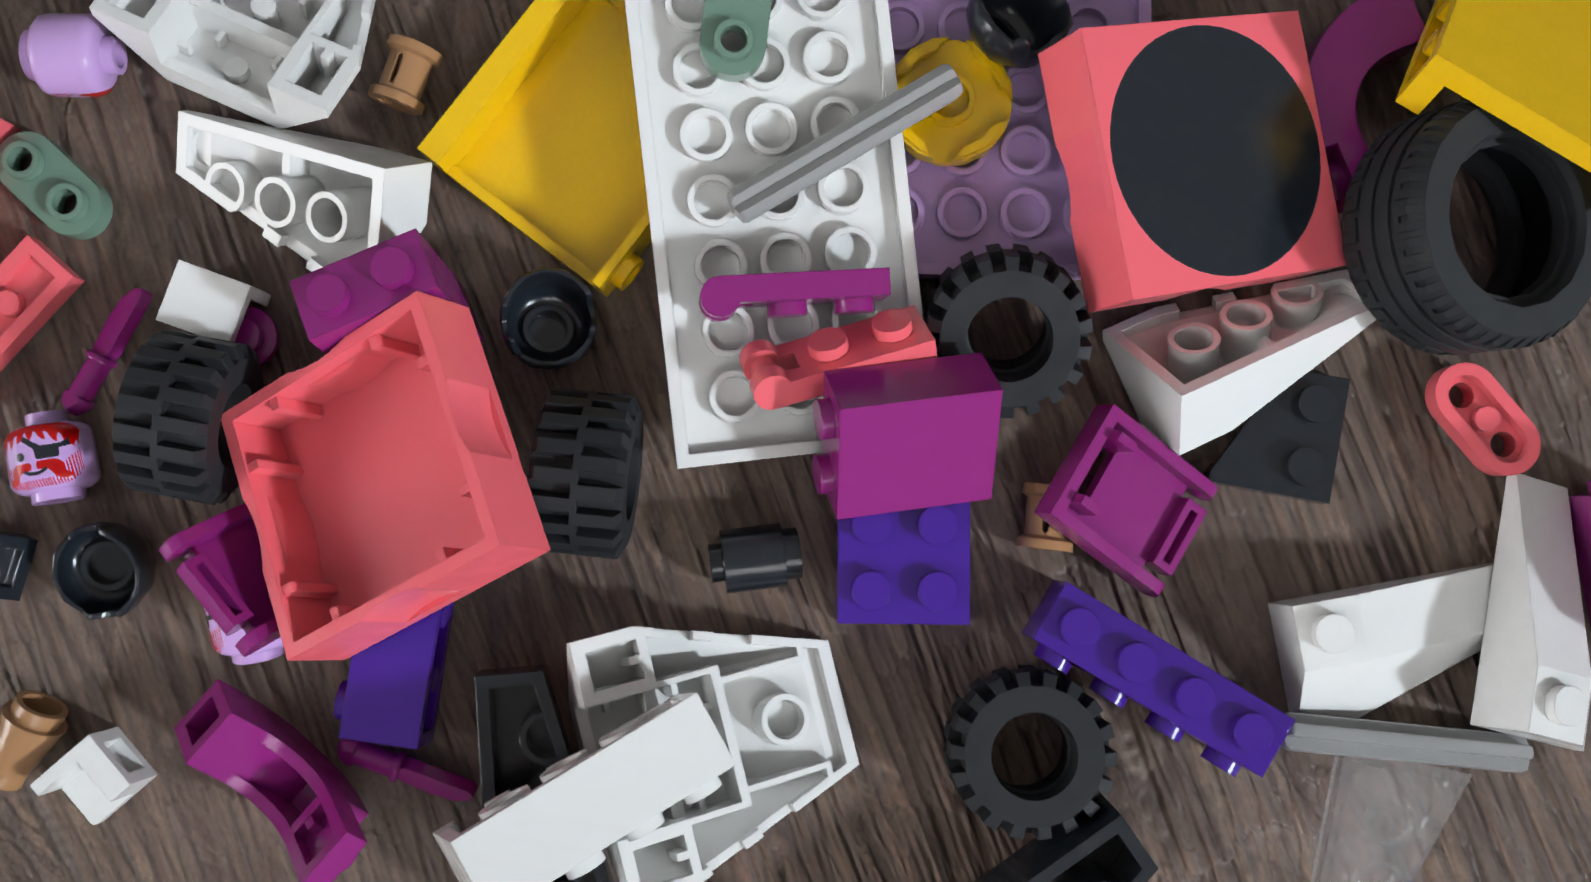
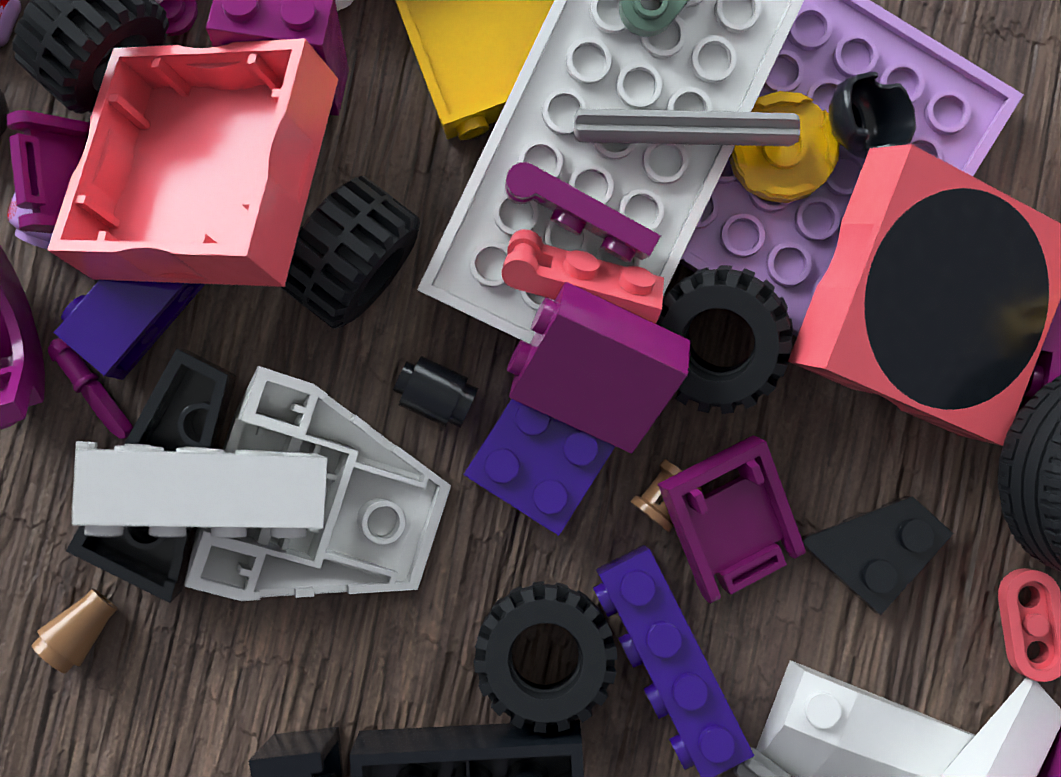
camera: 30 degrees right, 0 degrees up
black hair [500,267,597,370] -> none
white wedge [1103,269,1376,456] -> none

